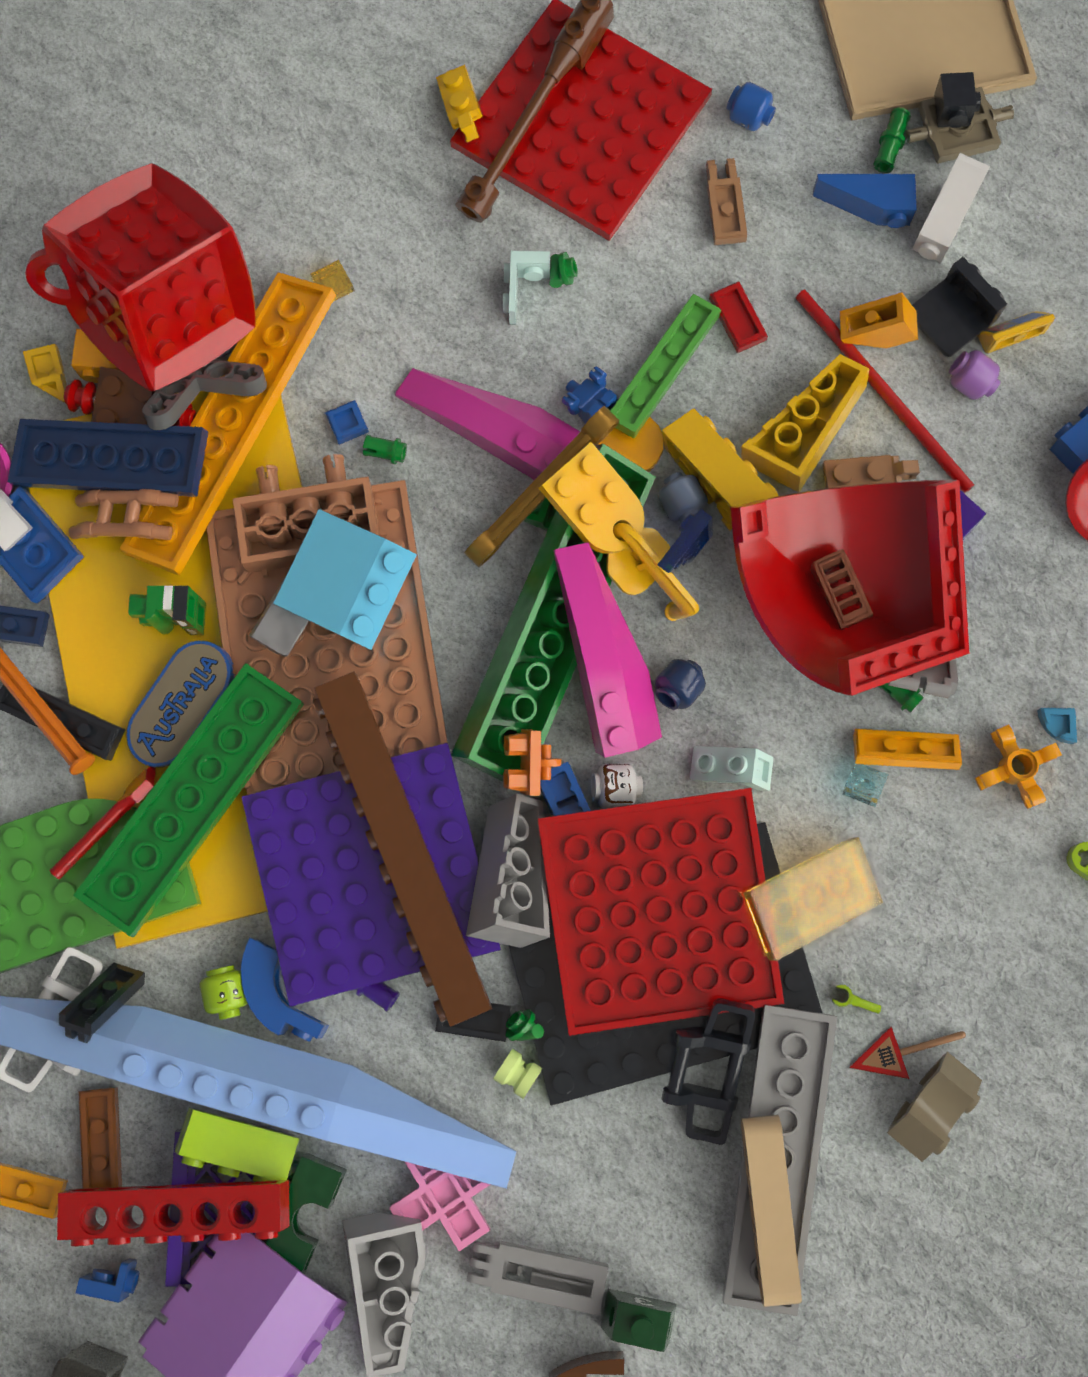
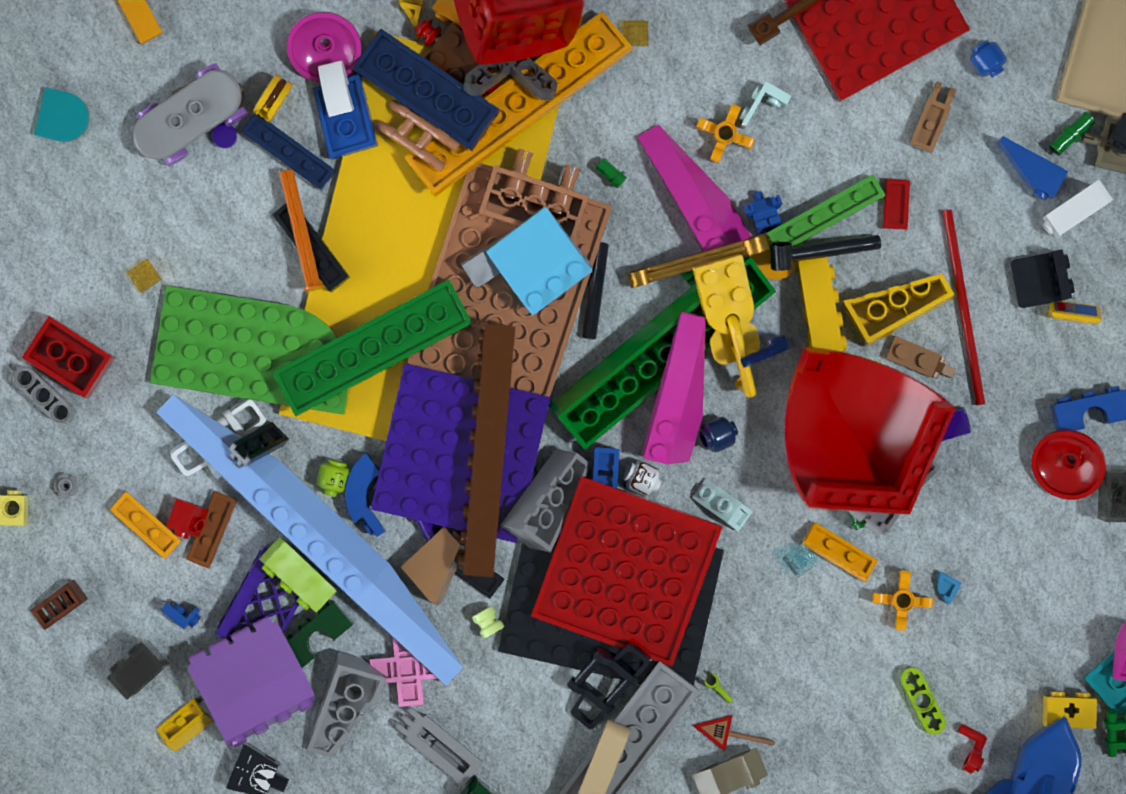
camera: 20 degrees right, 10 degrees up
red piece [49,766,156,880] -> none
red brick [57,1180,290,1247] -> none
dark tan tile [127,641,235,768] -> none
green hips [128,586,206,635] -> none
blue tile [325,400,369,445] -> none
orange hips [503,729,561,796] -> none
green plate [505,1009,544,1041] -> none
green plate [549,252,578,288] -> none
sand blue head [658,472,708,525] -> none
clear yellow tile [743,837,883,961] -> none
copper slope [810,549,873,630] -> none
light orange slope [840,292,918,349] -> none
medium lavender head [949,350,1000,400] -> none
none -> red brick [166,498,209,539]
none -> medium nougat slope [401,527,465,606]
none -> black axle [582,242,609,340]
none -> light orange pin [696,104,755,164]
none -> black piece [769,235,881,271]

